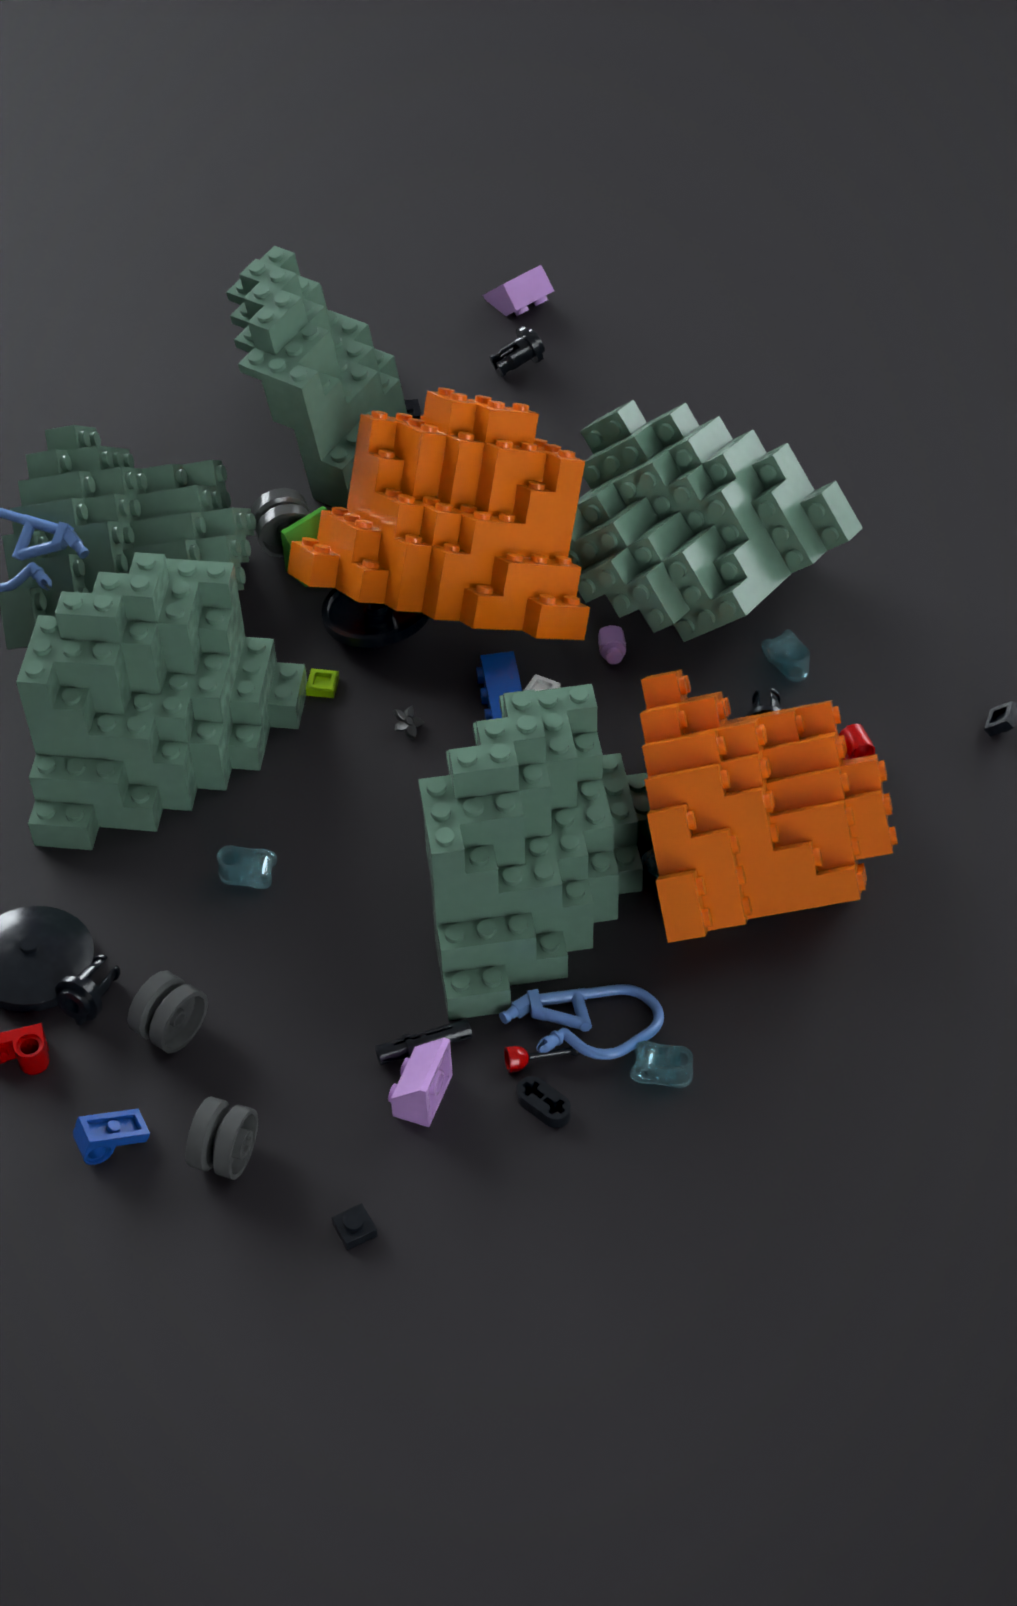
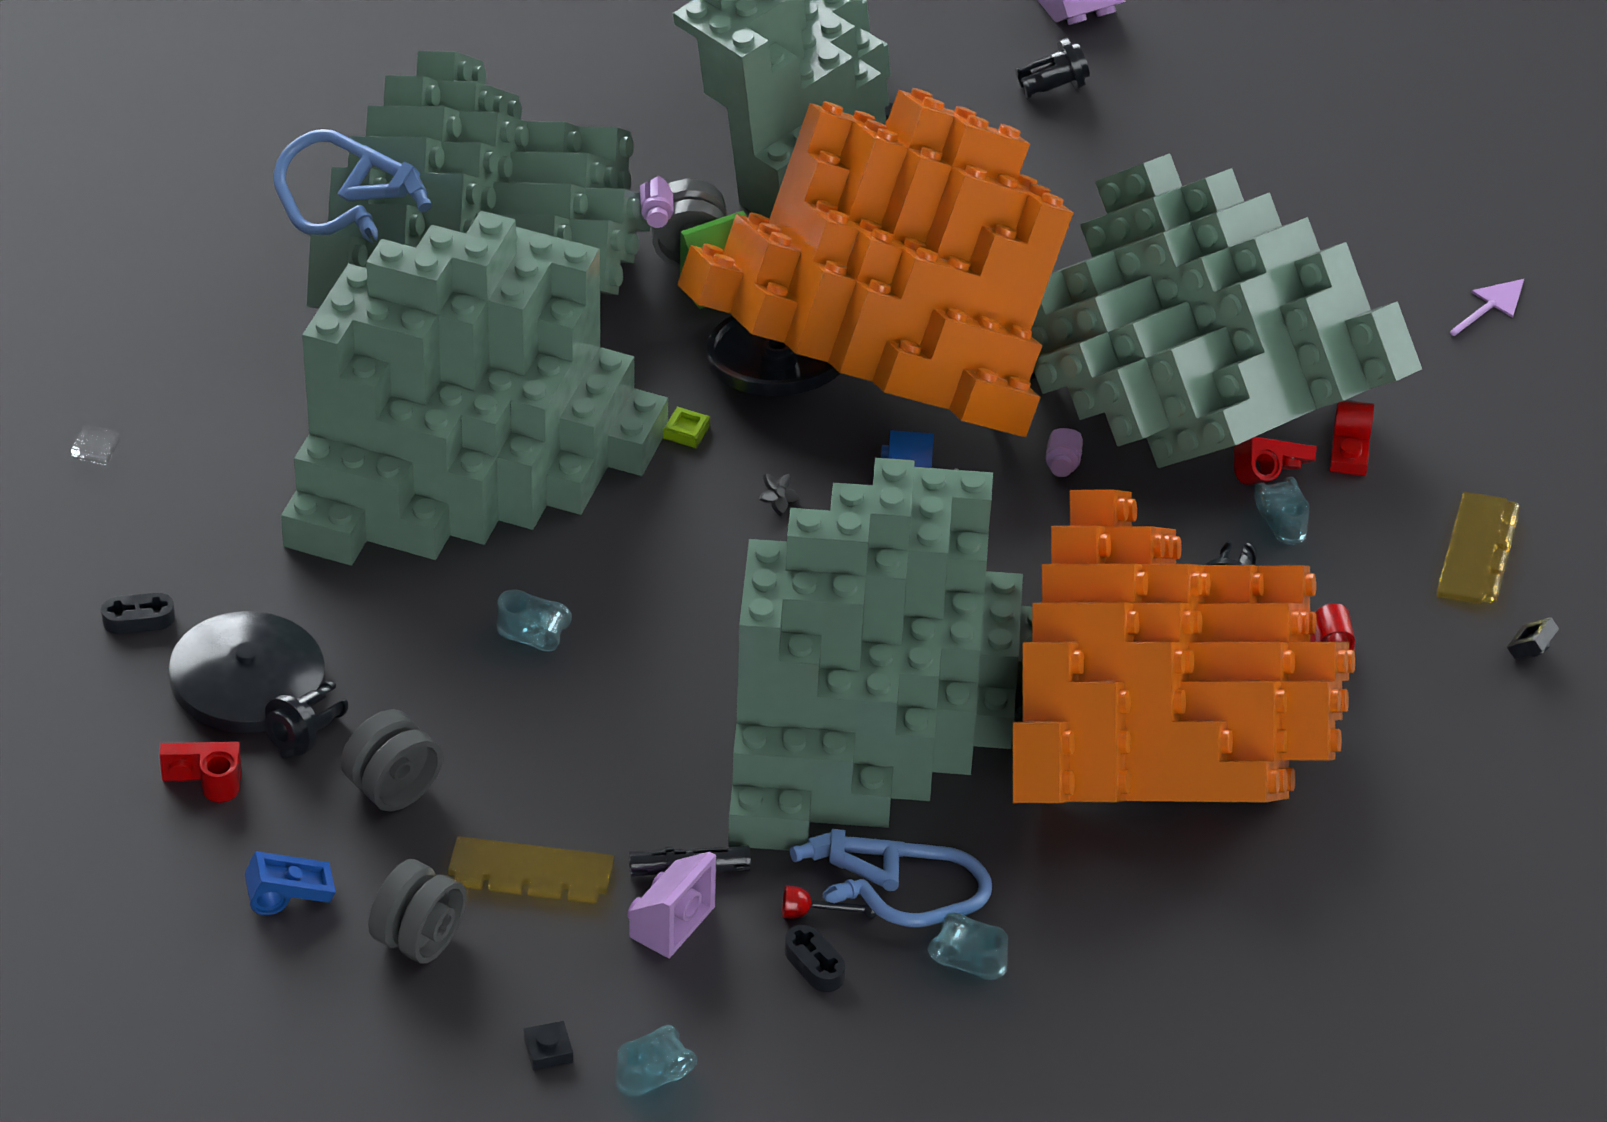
camera: 10 degrees right, 5 degrees down
none -> clear yellow windscreen [448,836,614,904]
none -> clear light blue piece [616,1025,698,1096]
none -> lavender arm [640,176,673,228]
none -> red plate [1234,437,1317,485]
none -> red plate [1330,400,1374,476]
none -> clear yellow windscreen [1437,492,1520,604]
none -> lavender piece [1450,279,1524,336]

